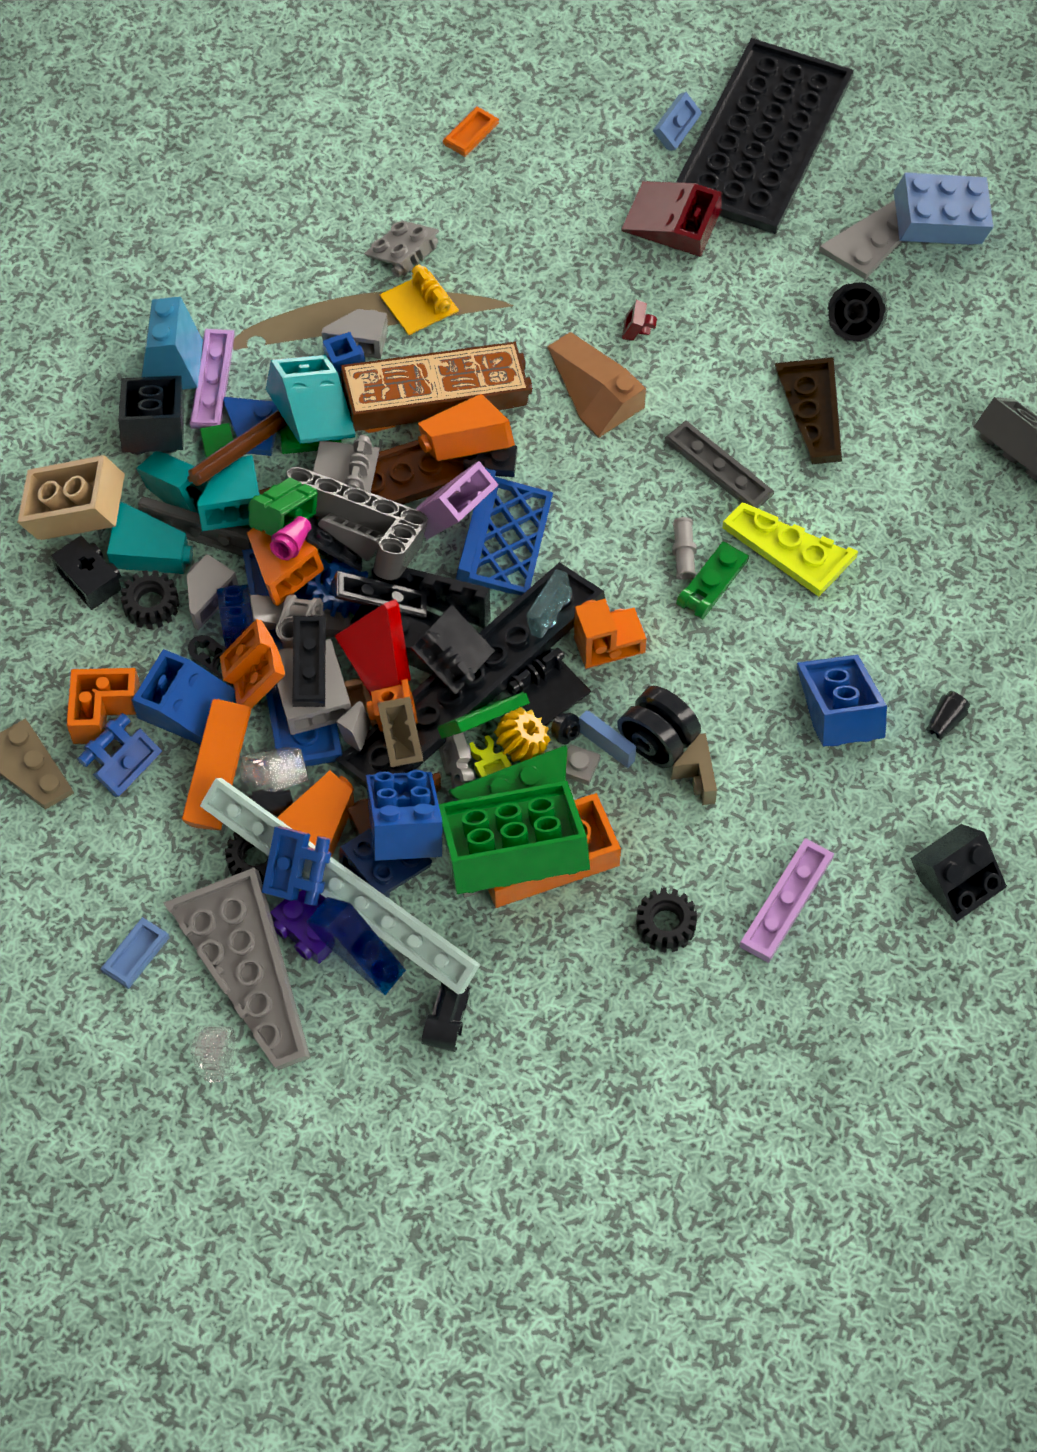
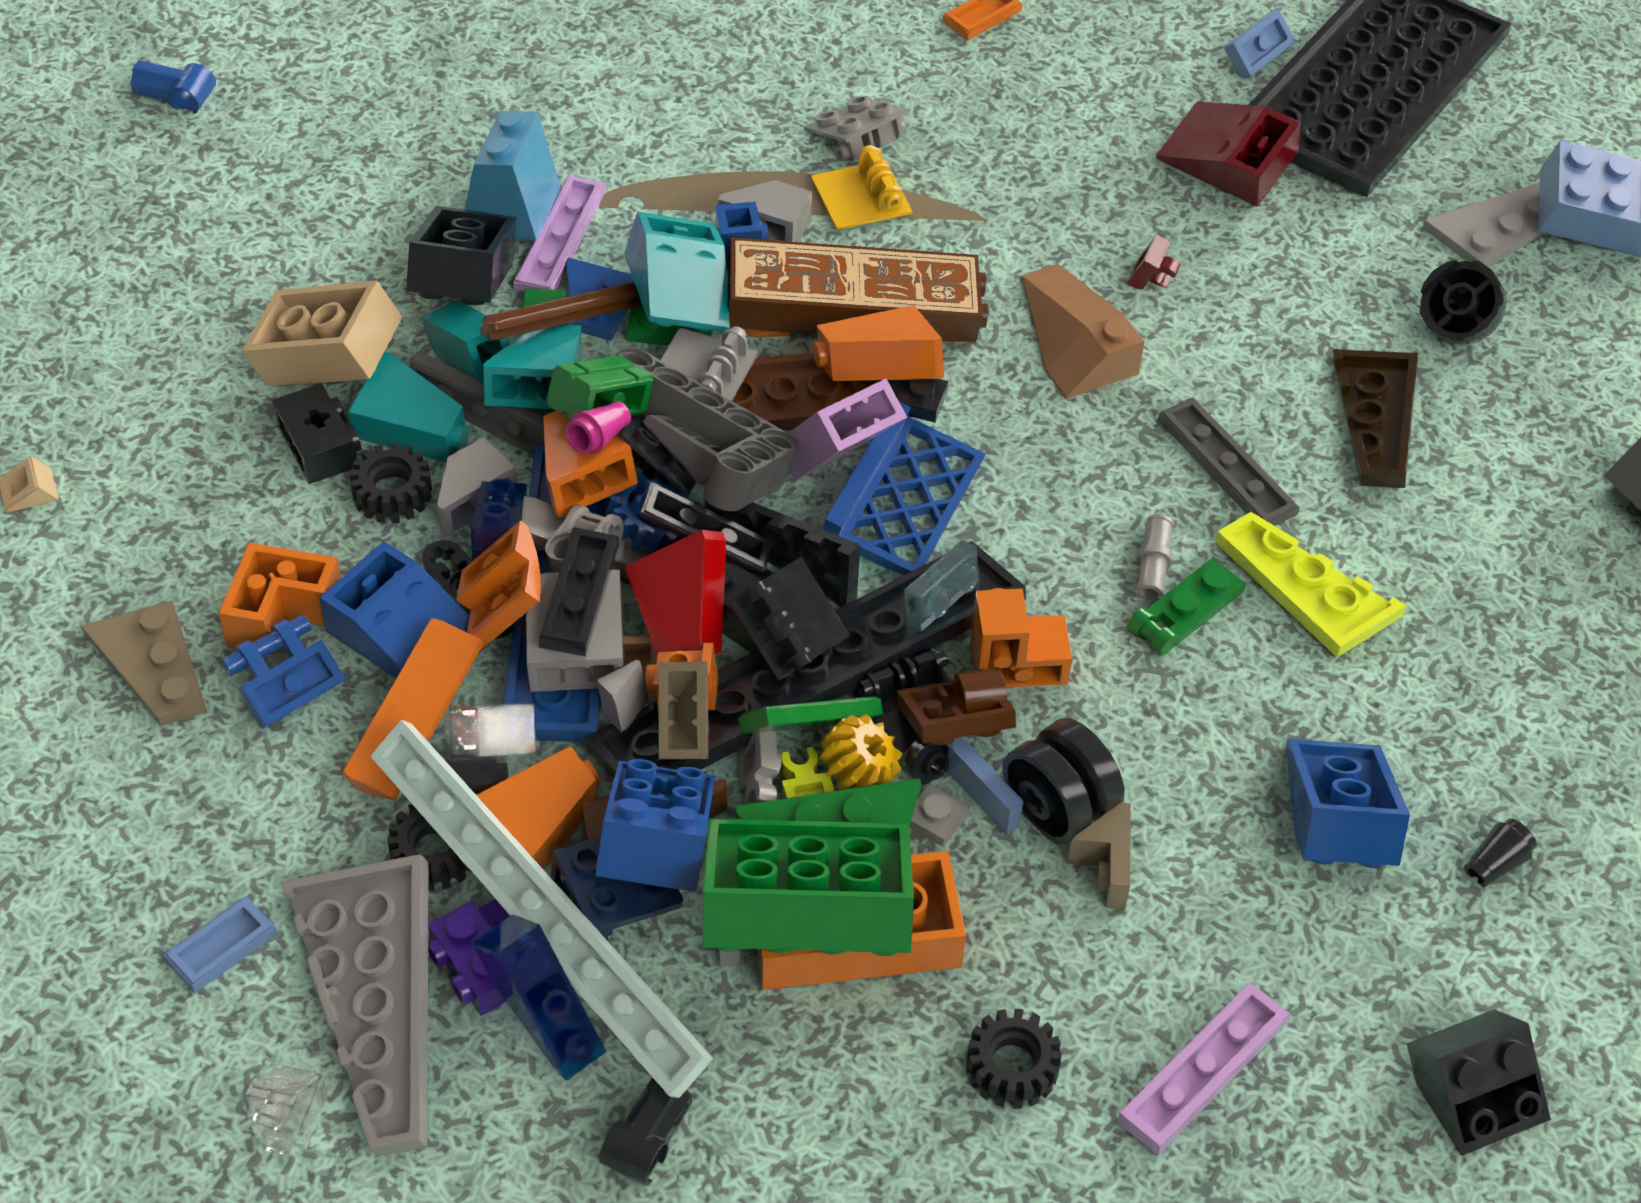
camera: 10 degrees right, 10 degrees down
blue plate [262,826,331,906] -> none
none -> reddish brown plate [897,667,1016,745]

